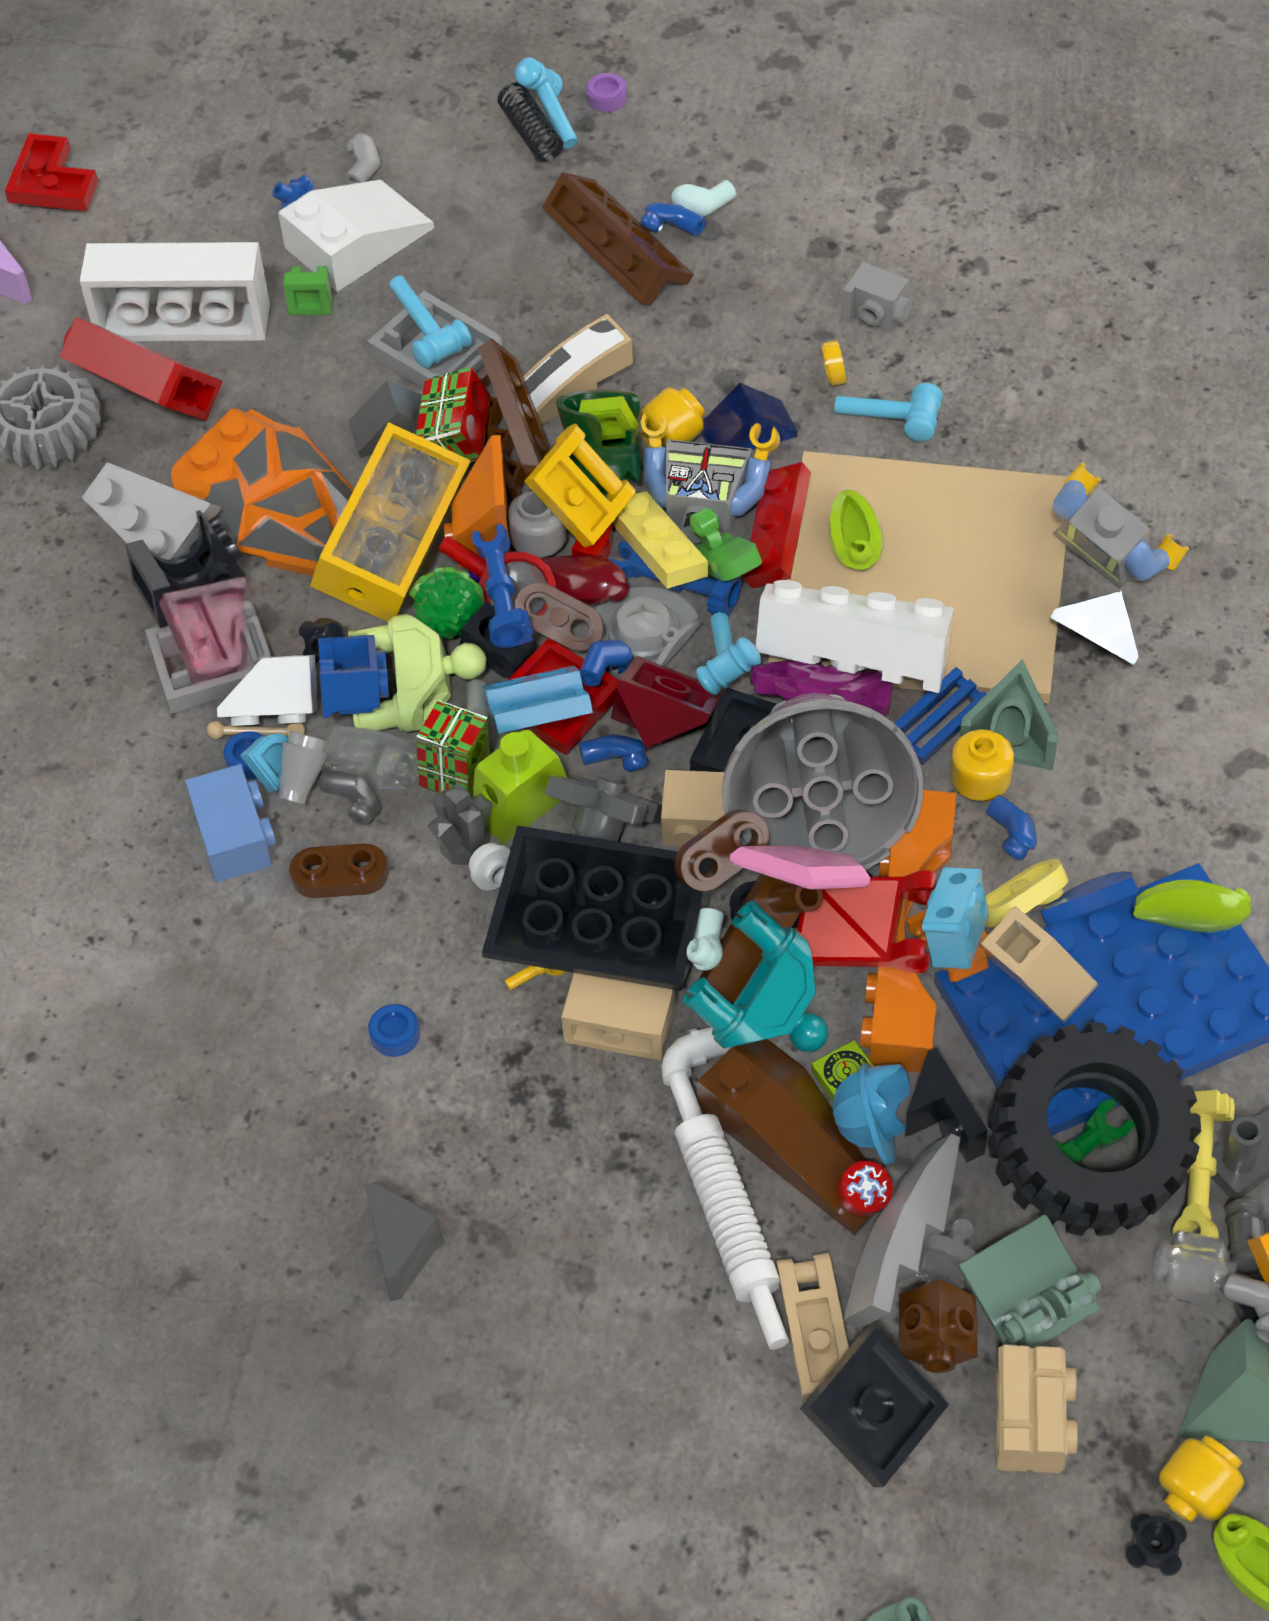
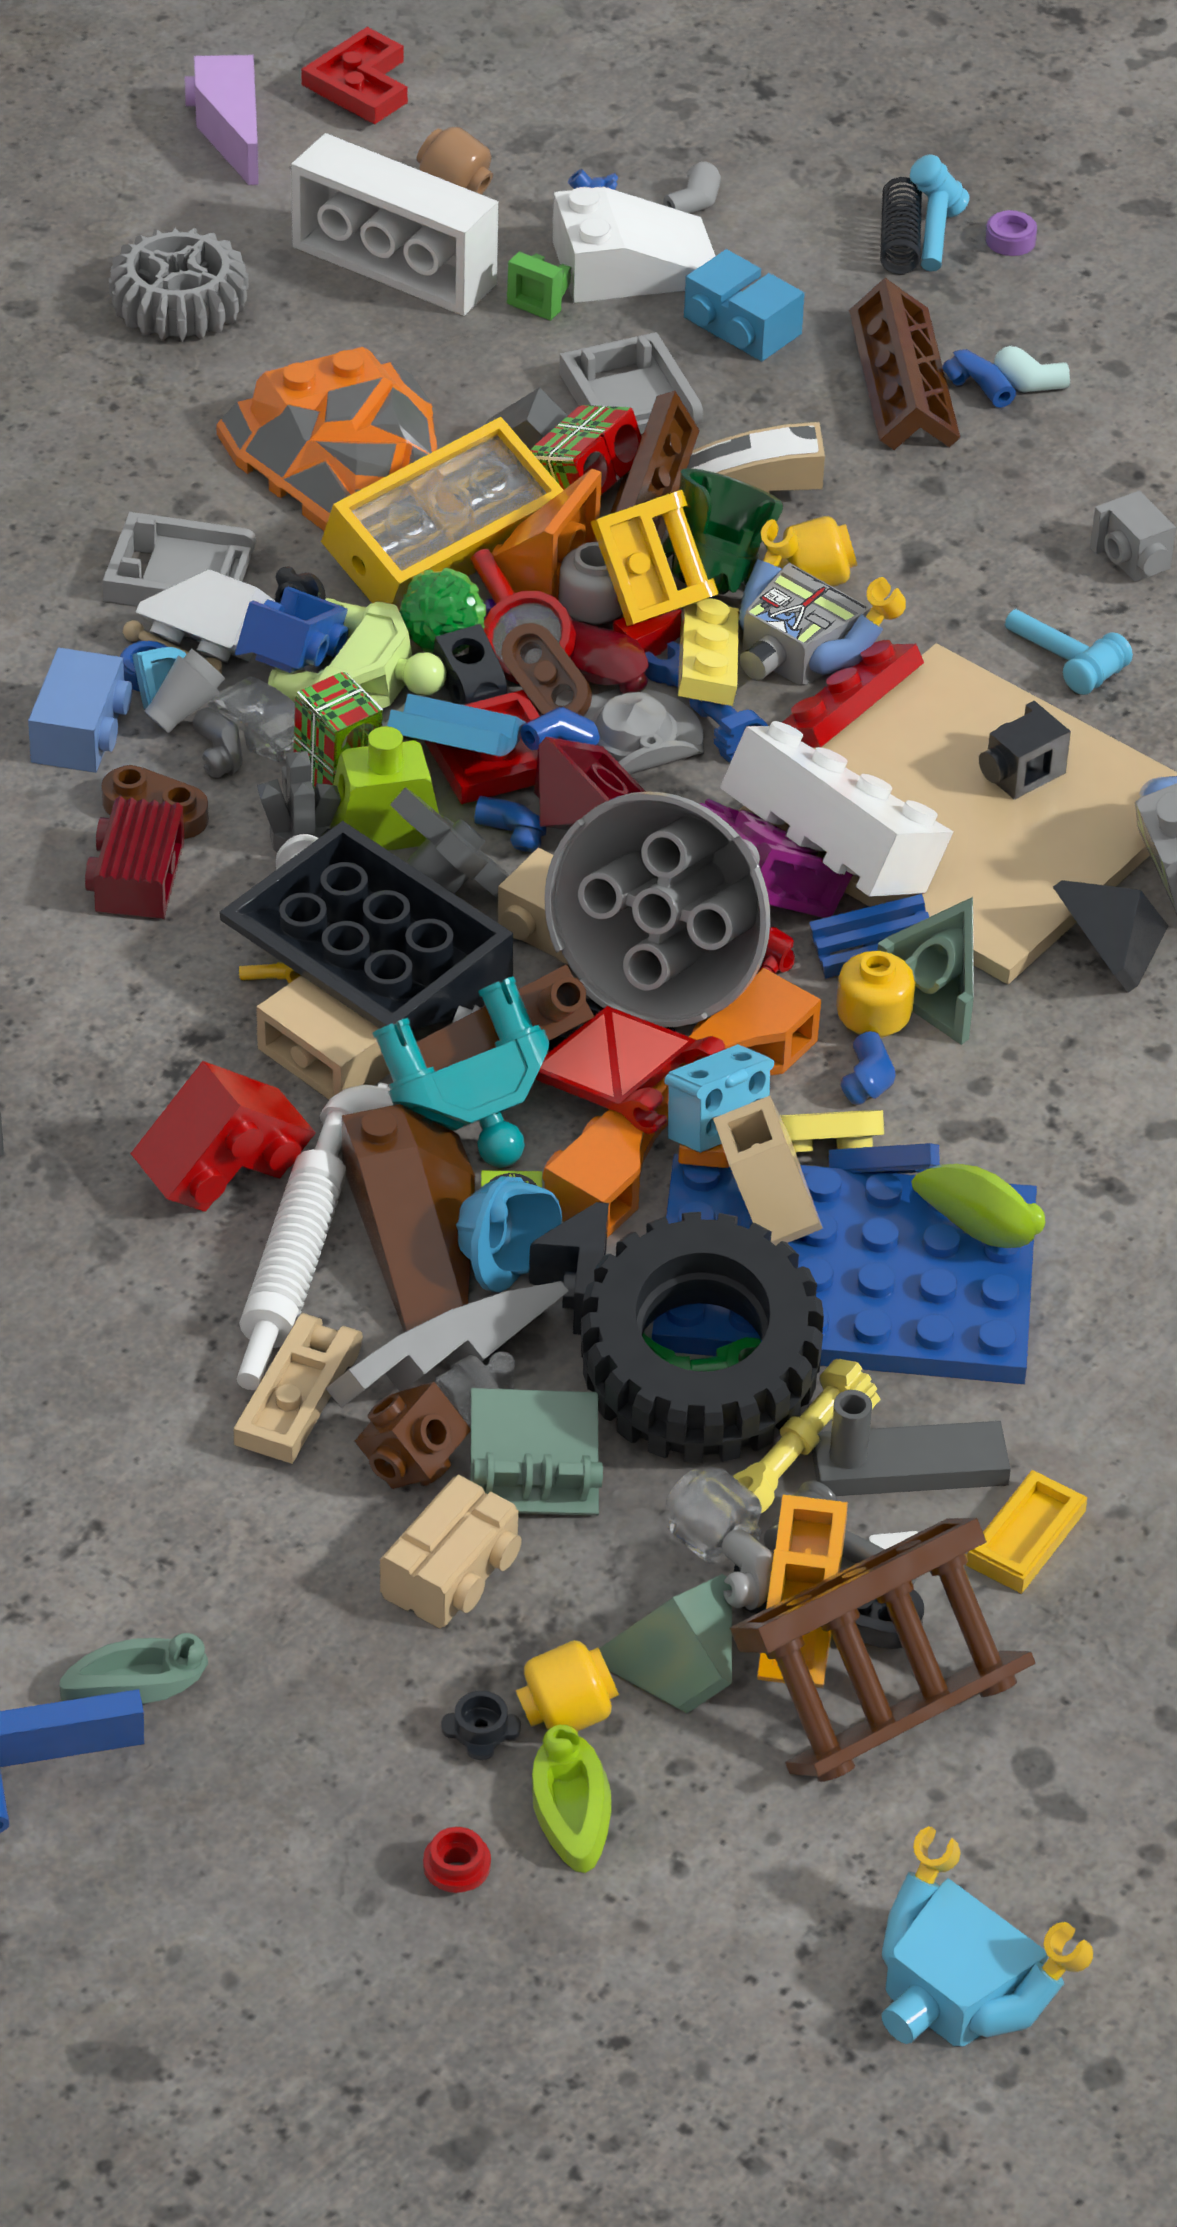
camera: 25 degrees right, 10 degrees down
slope [59,317,223,421] -> none
light grey wing [82,462,222,560] -> none
black tile [125,510,246,628] -> none
clear pink wing [159,577,247,683] -> none
blue tile [368,1004,420,1057] -> none
medium azure piece [389,275,472,369] -> none
blue piece [472,524,534,648] -> none
lime tile [579,396,639,440] -> none
plate [675,809,769,891] -> none
light aqua arm [687,908,724,971] -> none
bright green piece [690,507,762,581] -> none
medium azure piece [696,612,761,695] -> none
clear blue slope [701,383,797,450] -> none
bright pink tile [729,845,870,889] -> none
black plate [800,1327,949,1487] -> none
yellow tile [821,340,847,386] -> none
lime arm [828,489,884,570] -> none
red tile [837,1161,893,1217] -> none
none -> dark red brick [85,796,184,919]
none -> red brick [130,1061,316,1212]
none -> medium nougat head [416,127,493,194]
none -> dark azure piece [684,249,805,362]
none -> black brick [979,701,1071,800]

